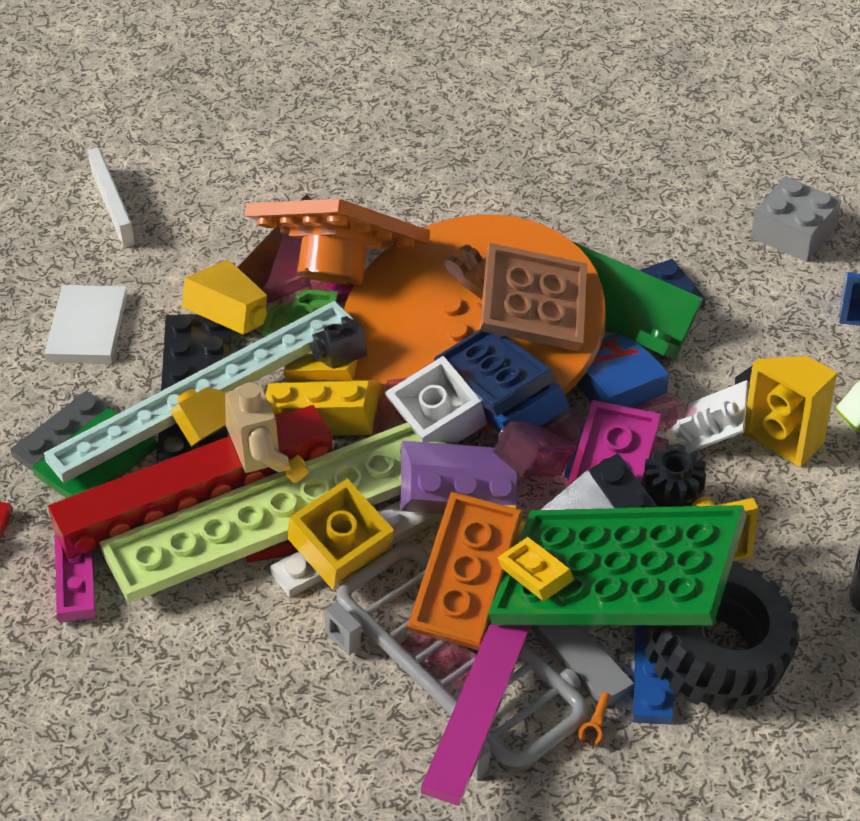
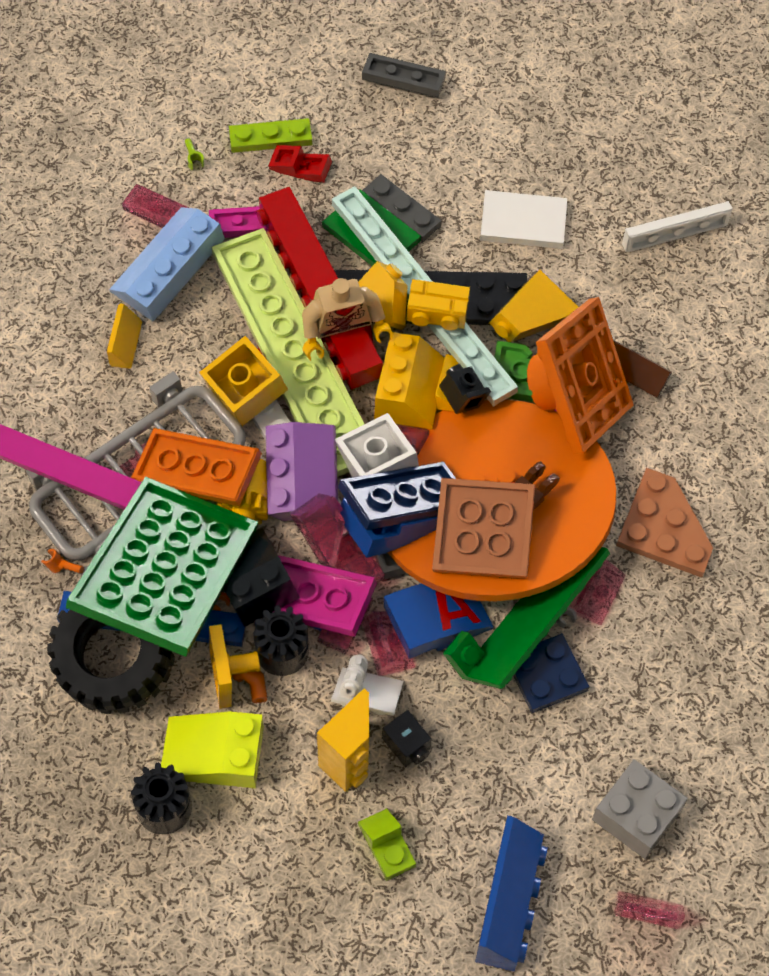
camera: 90 degrees right, 15 degrees up
yellow plate [498,537,574,602] -> none
none -> yellow slope [107,303,142,369]
none -> light blue slope [109,207,225,321]
none -> clear pink plate [122,184,189,228]
none -> neon yellow slope [161,711,264,788]
none -> yellow brick [407,279,470,330]
none -> nougat plate [616,467,713,577]

